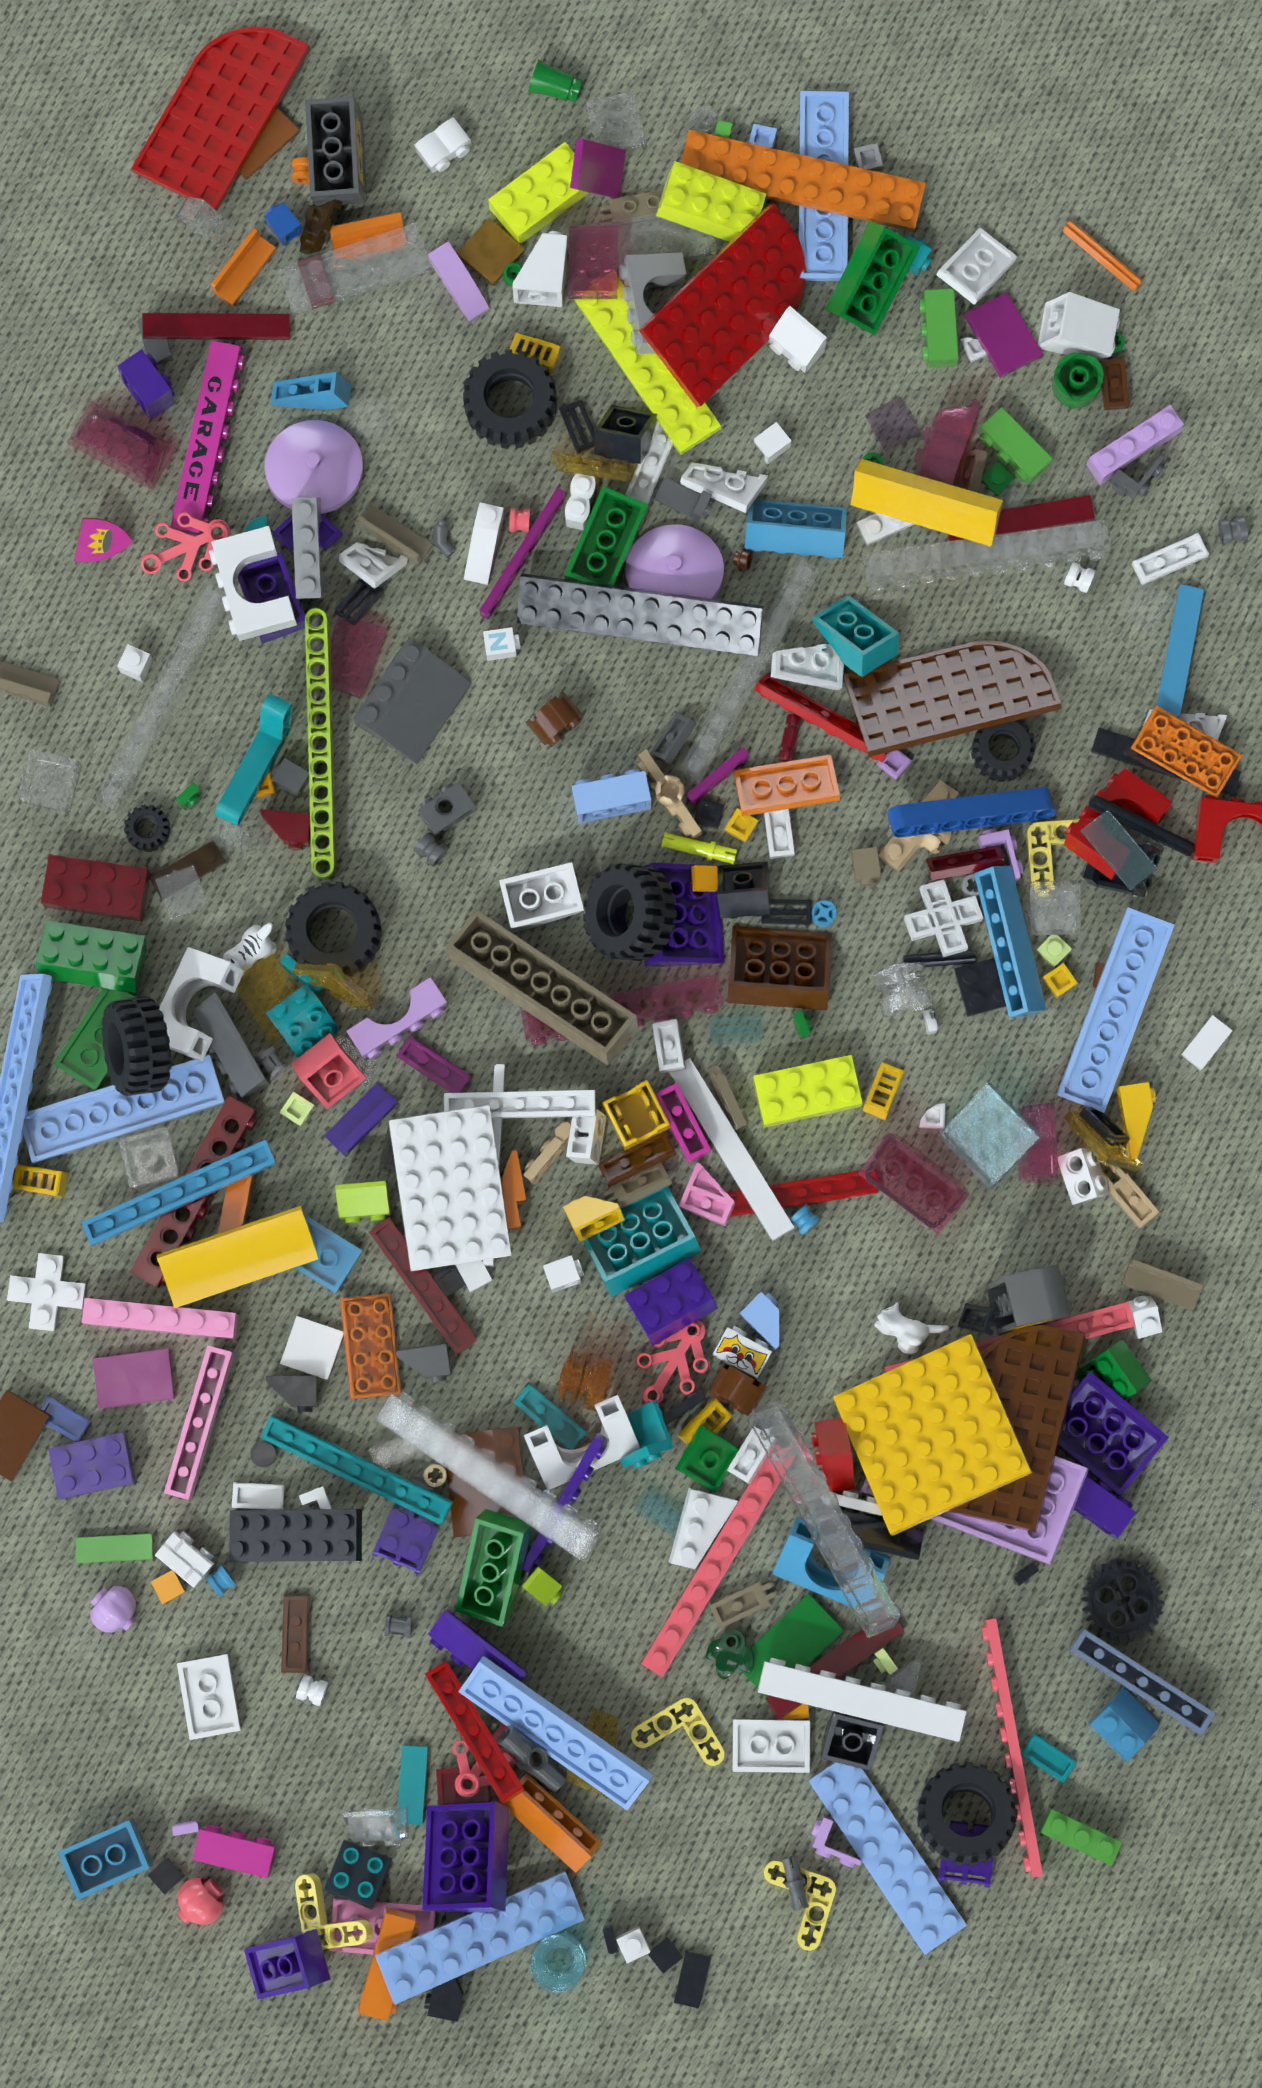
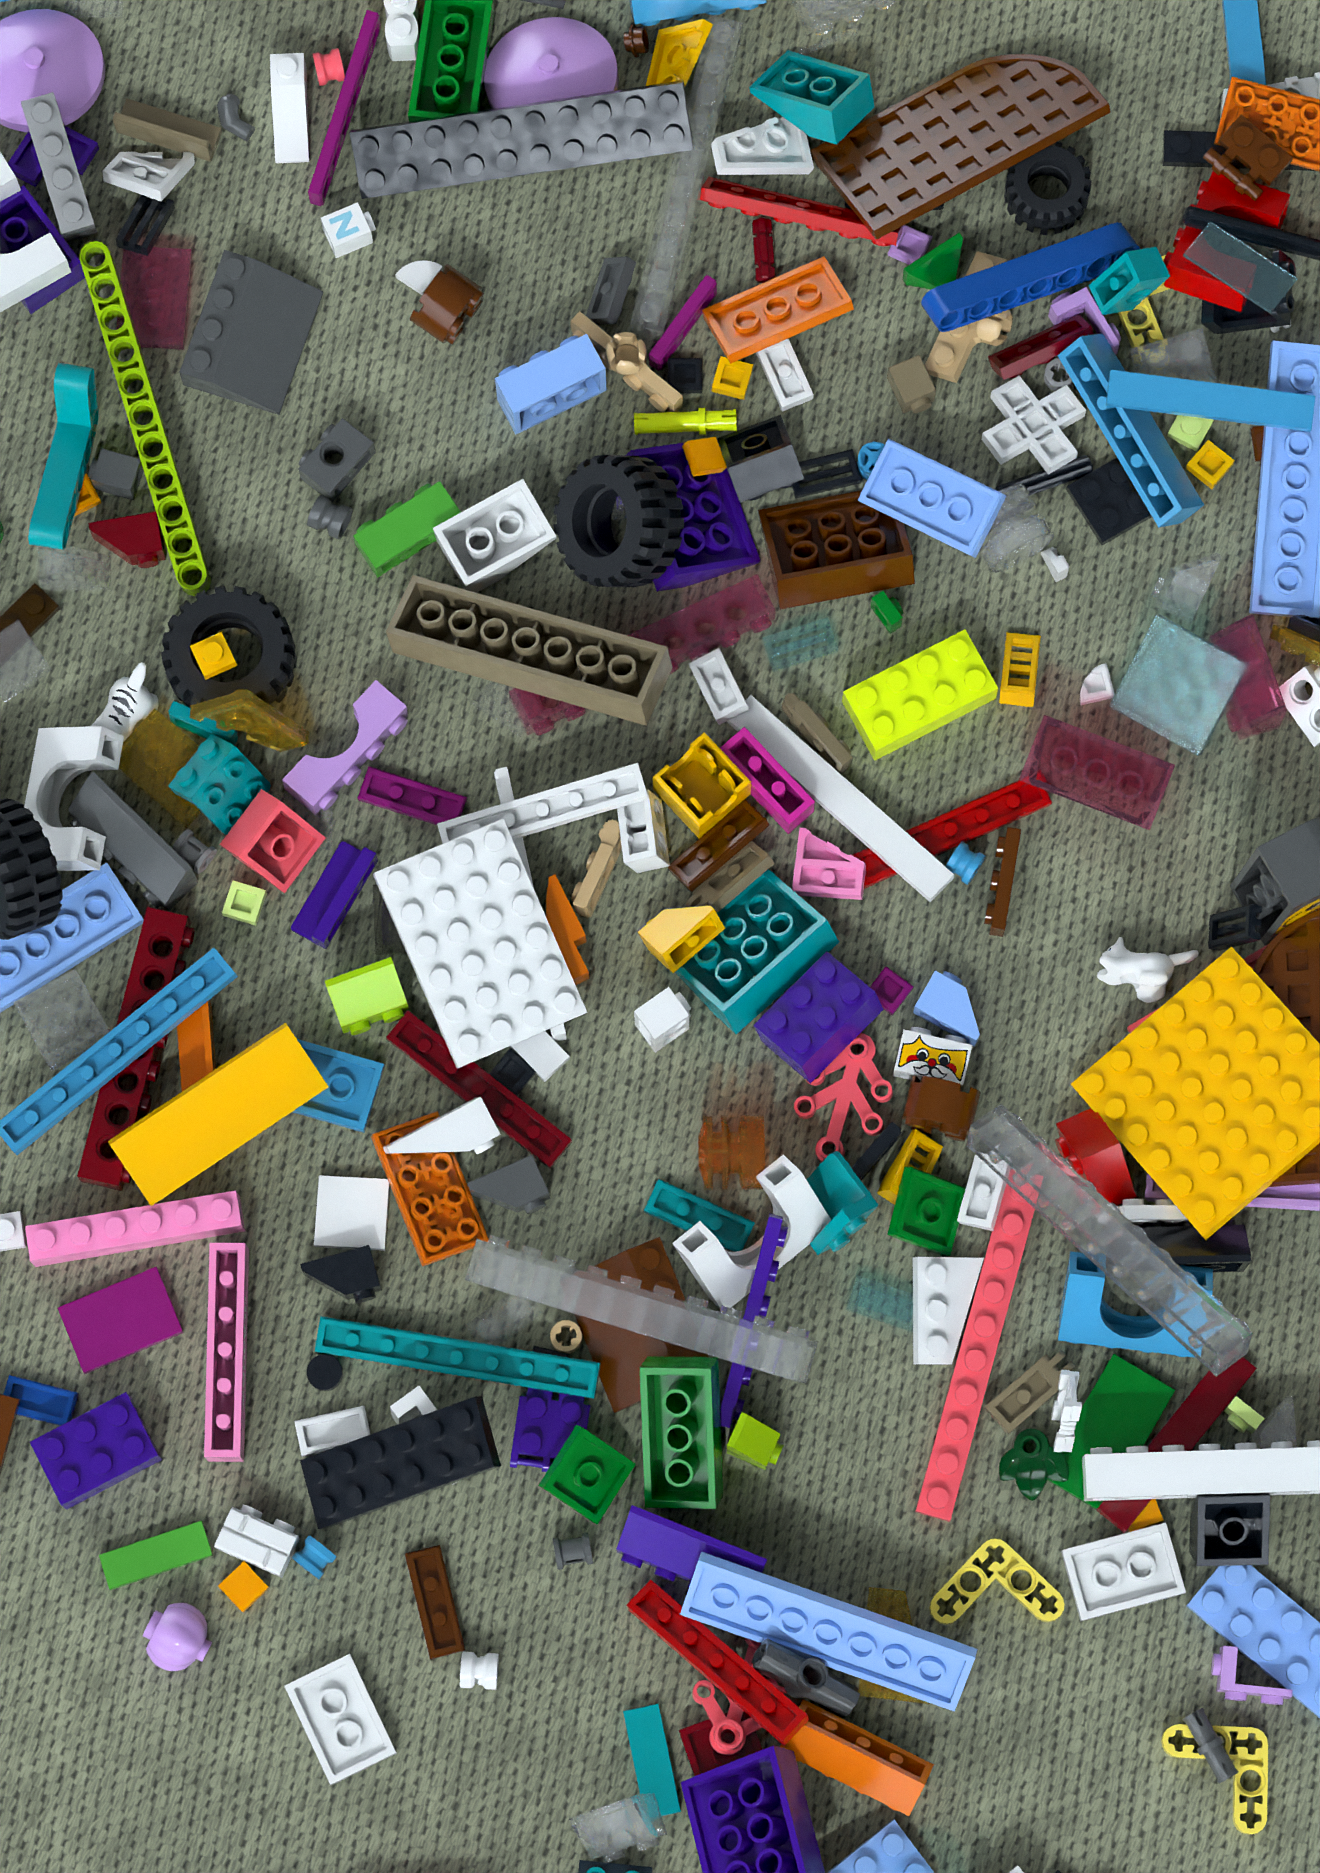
camera: 15 degrees left, 5 degrees down
none -> yellow plate [190,632,237,680]
none -> bright green brick [353,481,461,578]
none -> white slope [383,1097,501,1154]
none -> white tile [396,260,443,295]
none -> green plate [538,1425,635,1525]
none -> yellow wing [646,19,713,87]
none -> light blue tile [858,439,1006,558]
none -> magenta tile [870,966,914,1016]
none -> green slope [902,233,963,289]
none -> reddish brown plate [984,827,1021,937]
none -> white piece [1051,1369,1082,1452]
none -> teal brick [1089,247,1170,315]
none -> dark azure tile [1105,370,1316,432]
none -> clear slope [1151,553,1222,624]
none -> reddish brown plate [1203,114,1293,201]

